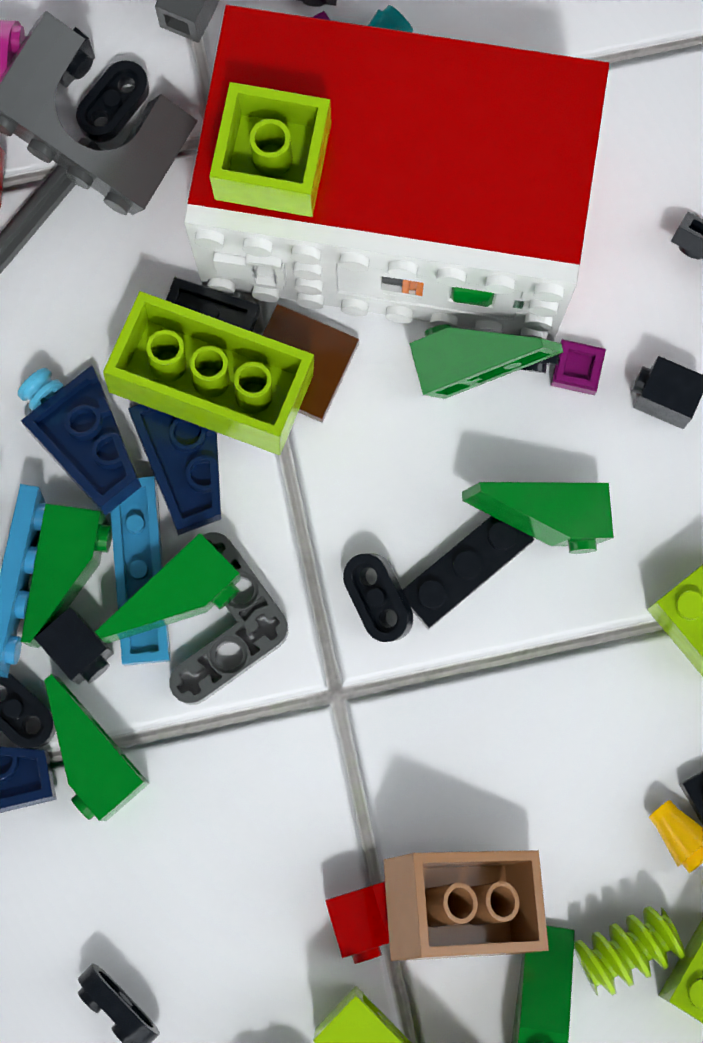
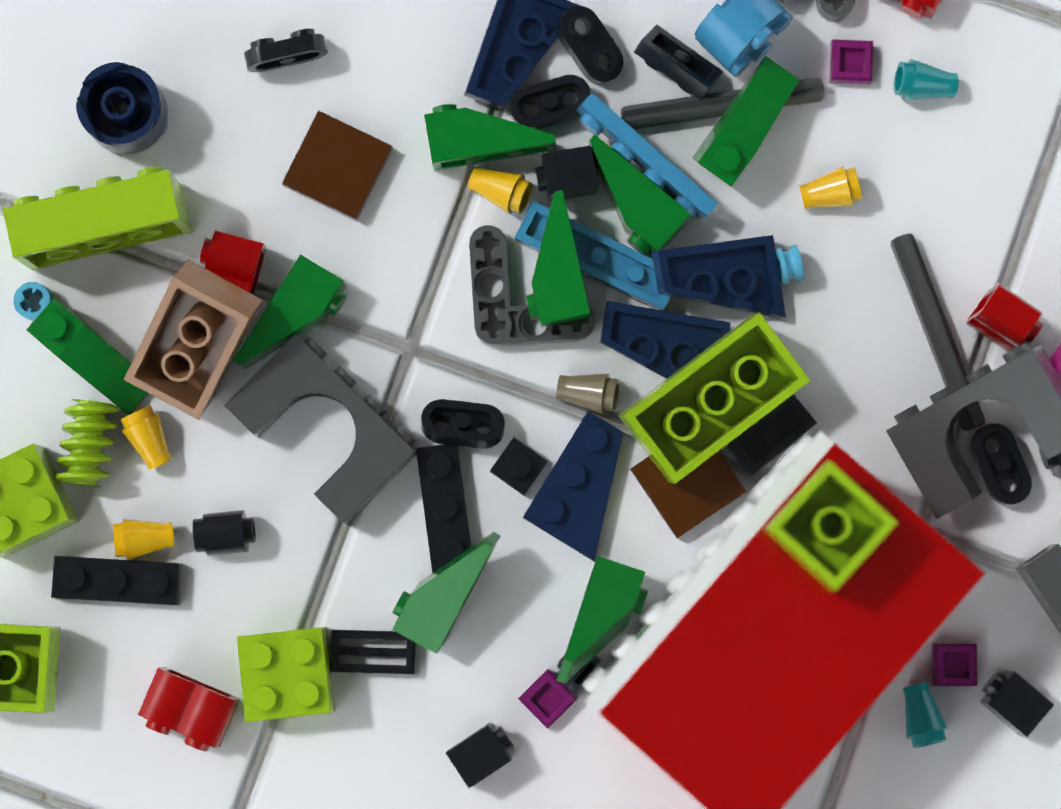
camera: 125 degrees right, 5 degrees up
none -> yellow cone [120,405,172,470]
none -> black brick [192,510,256,556]
none -> dark grey arch [224,334,417,525]
none -> green slope [233,254,347,369]
none -> reddish brown tile [282,110,393,221]
none -> black tile [330,630,416,674]
none -> yellow cone [468,166,533,214]
none -> black plate [490,437,548,496]
none -> dark blue wing [523,411,624,562]
none -> dark tan cone [556,373,620,415]

